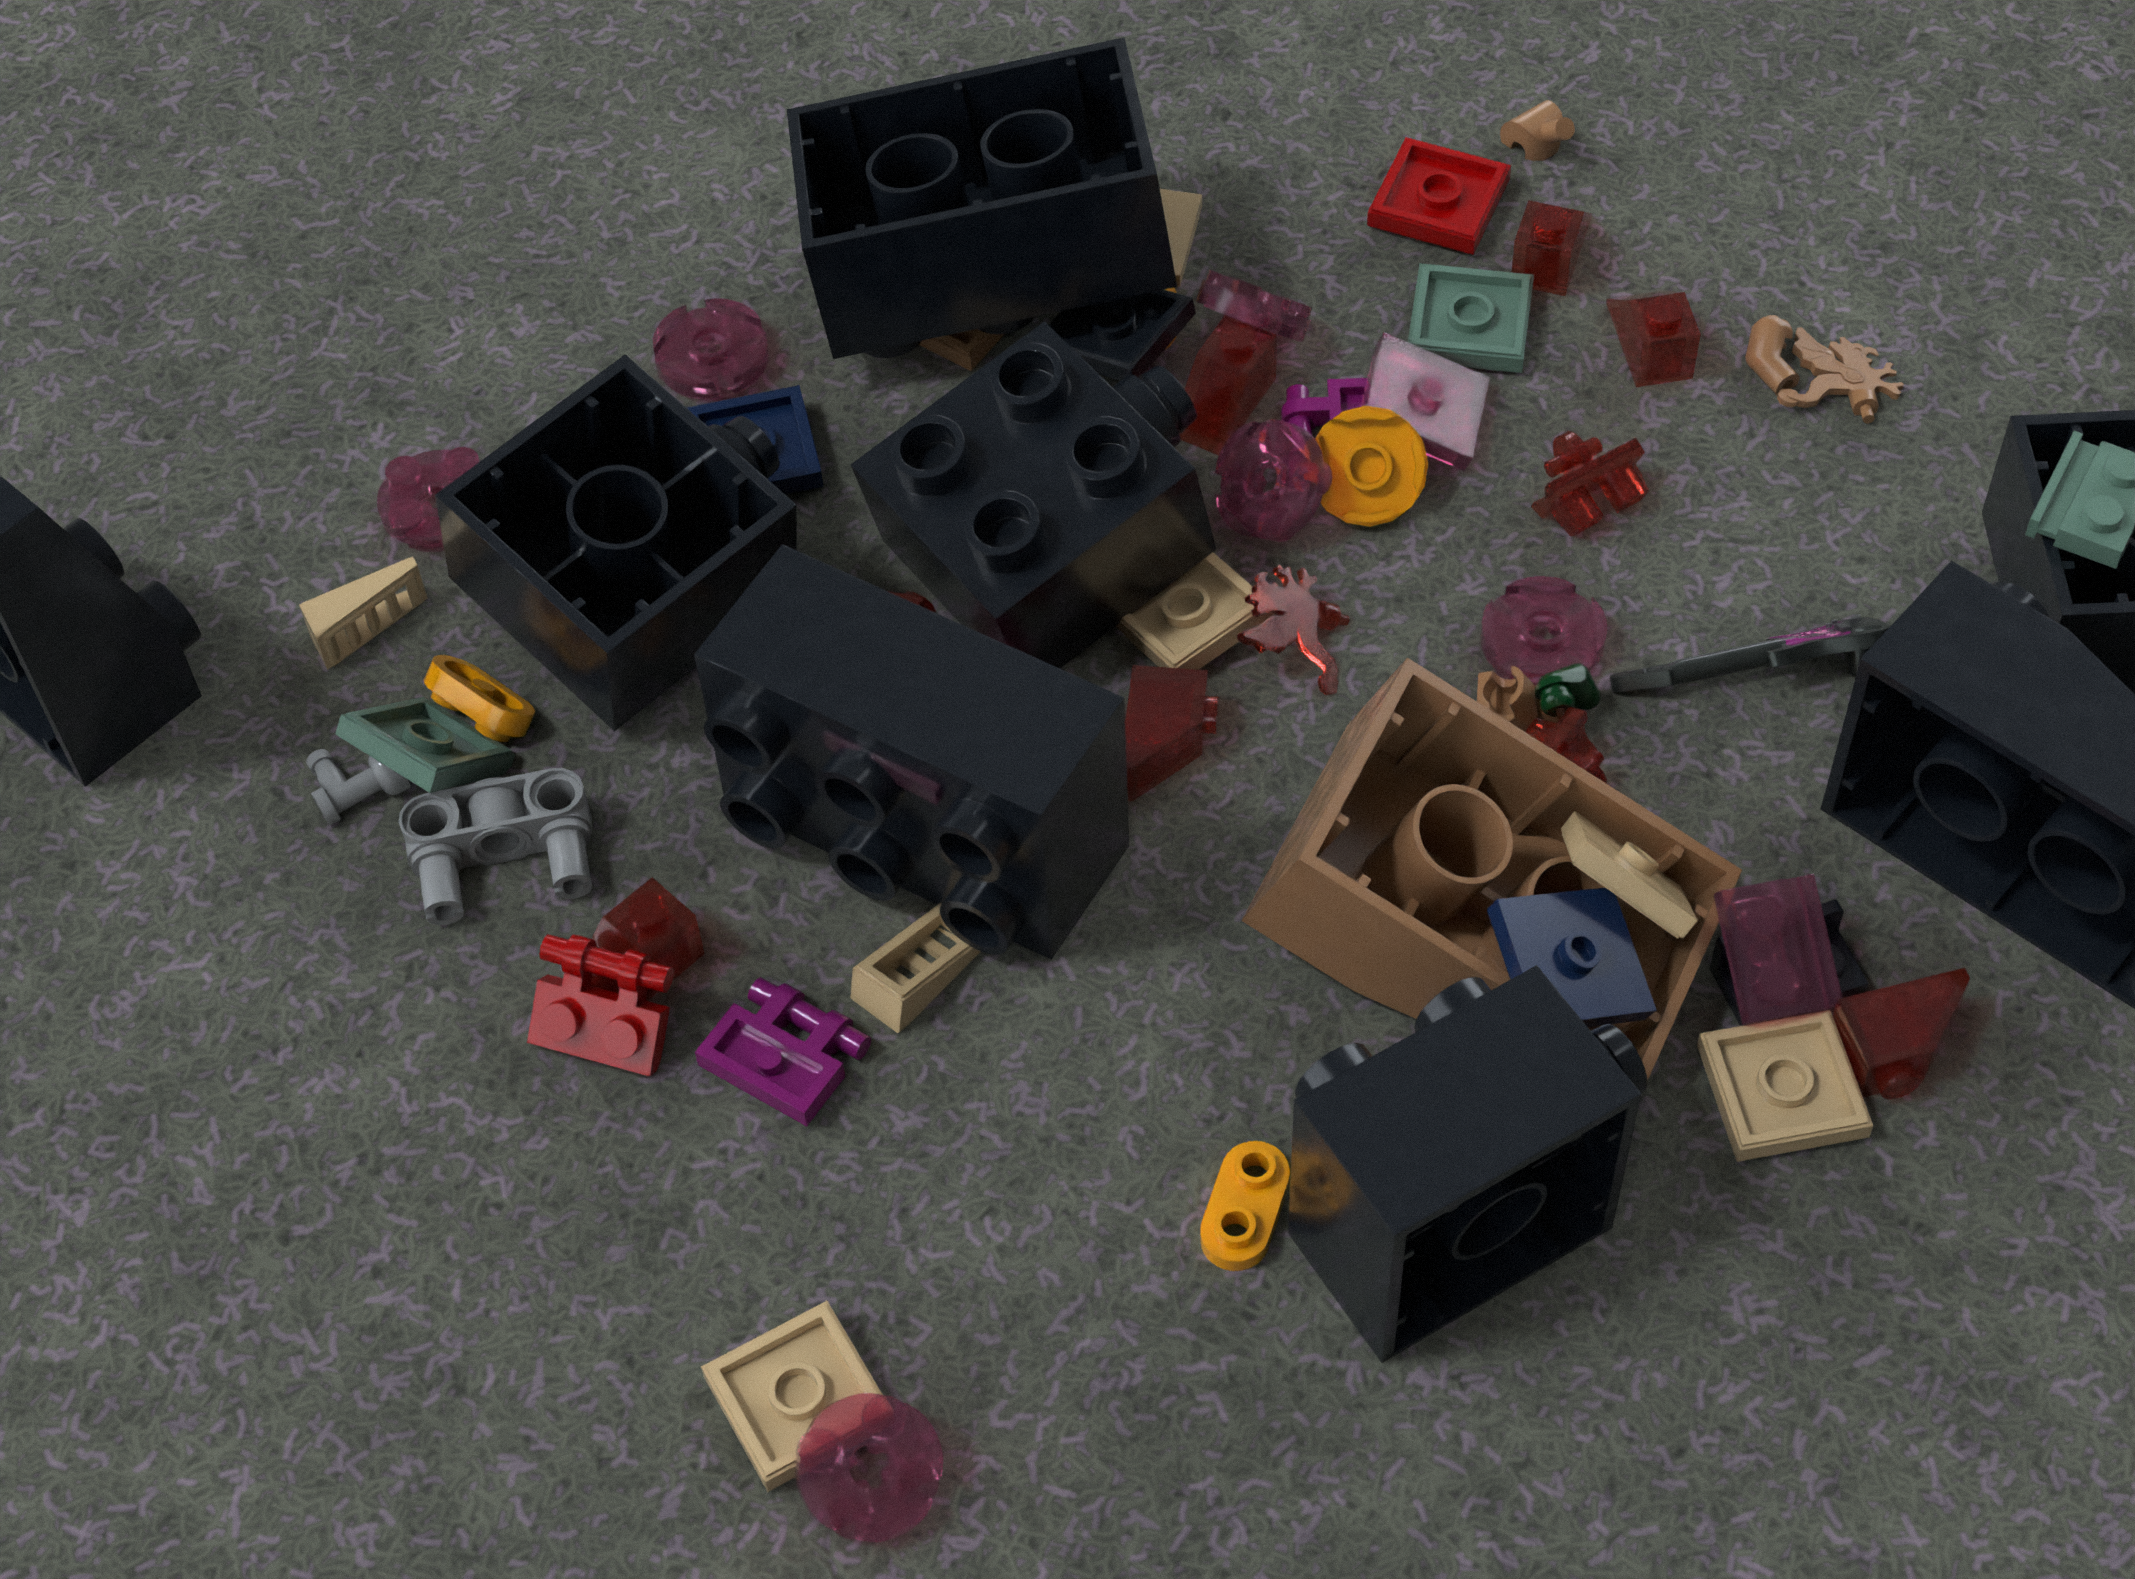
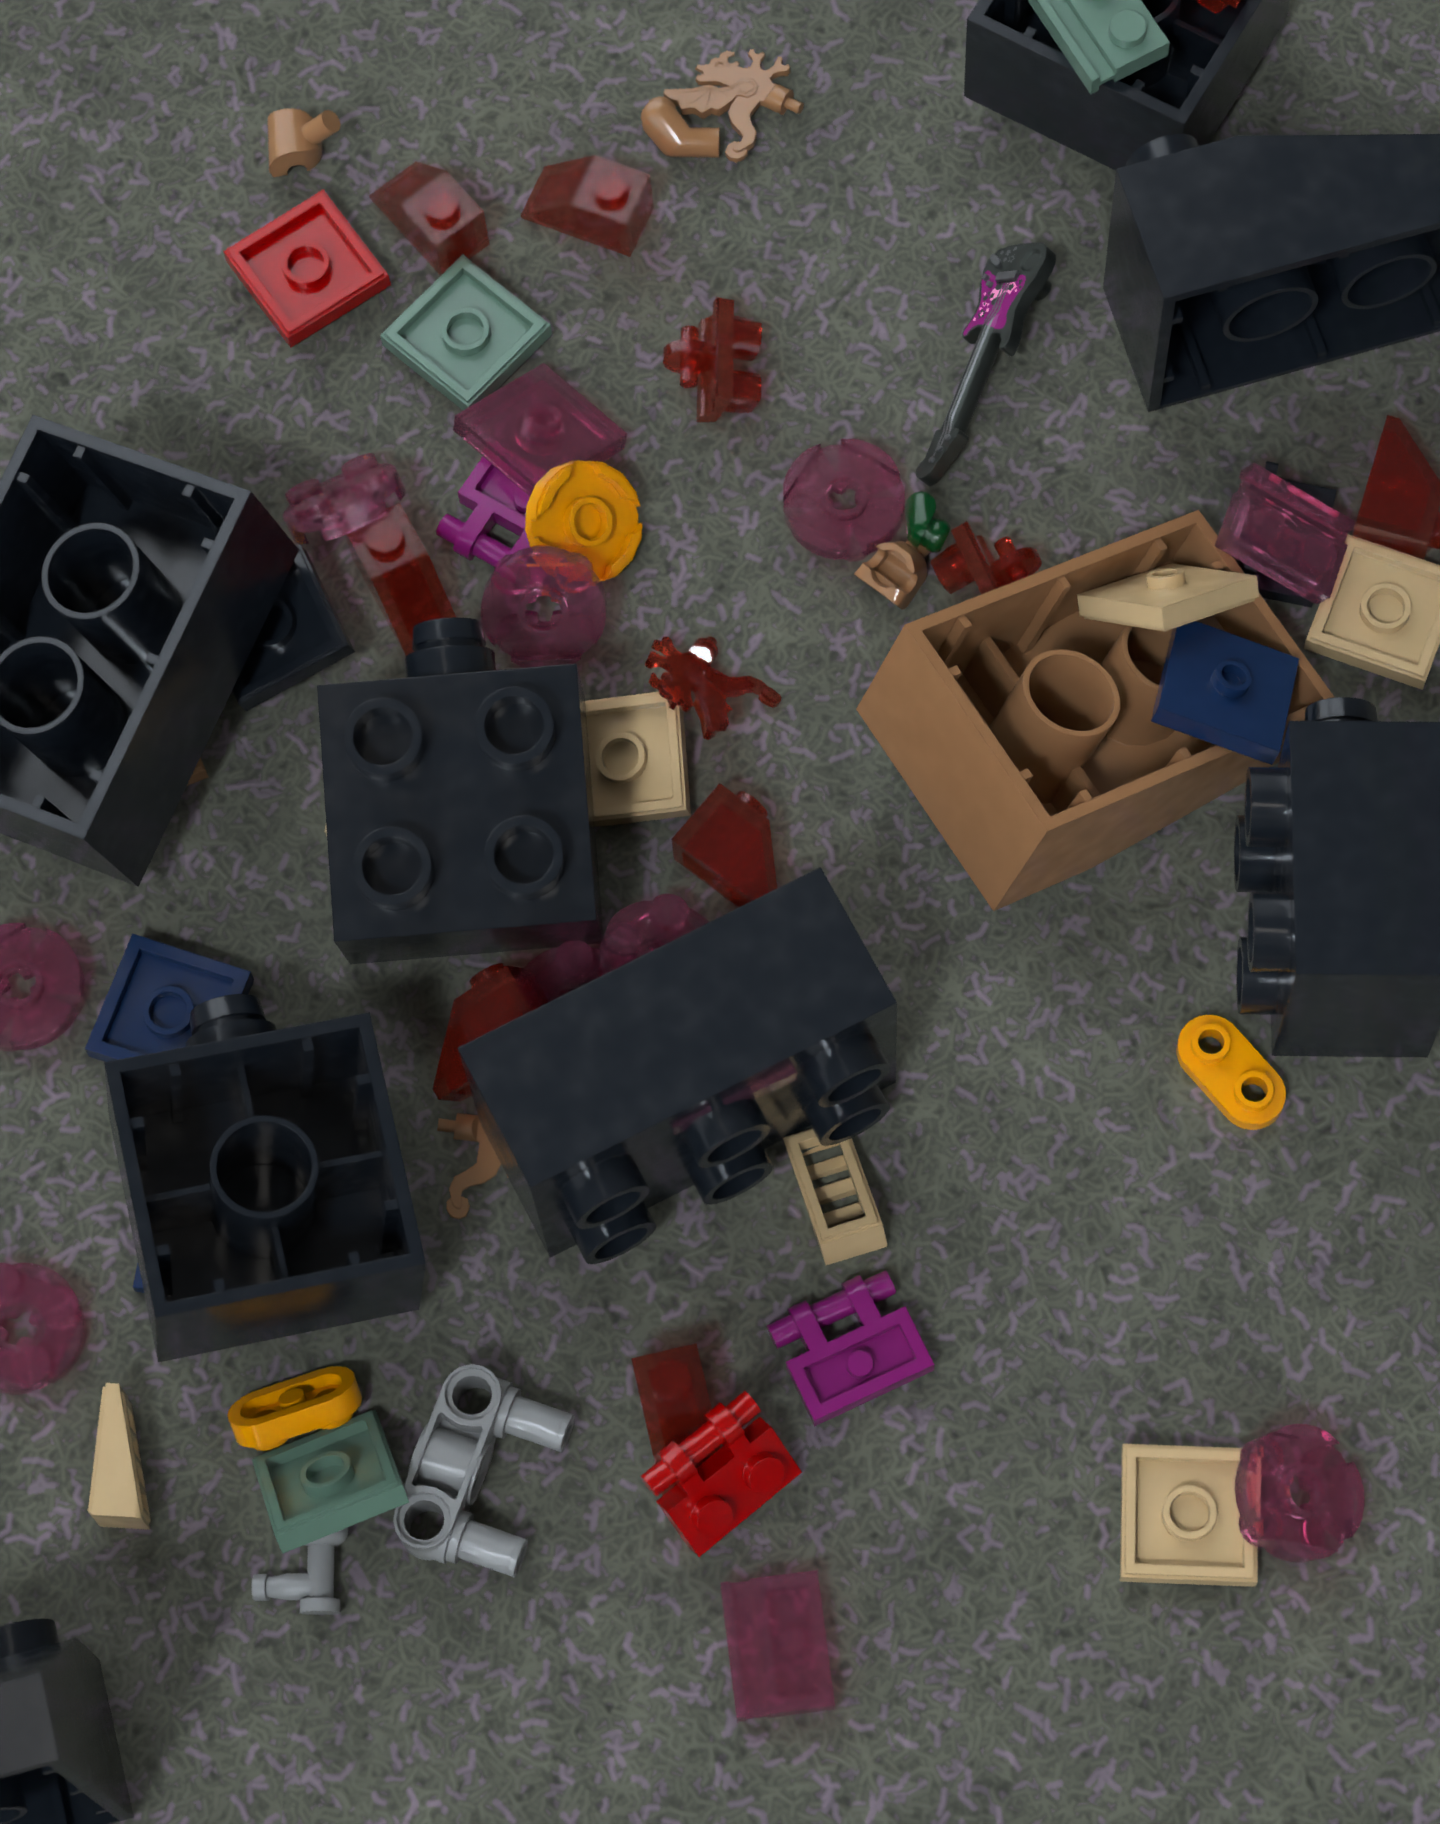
camera: 55 degrees left, 15 degrees up
none -> clear pink plate [720,1570,835,1722]

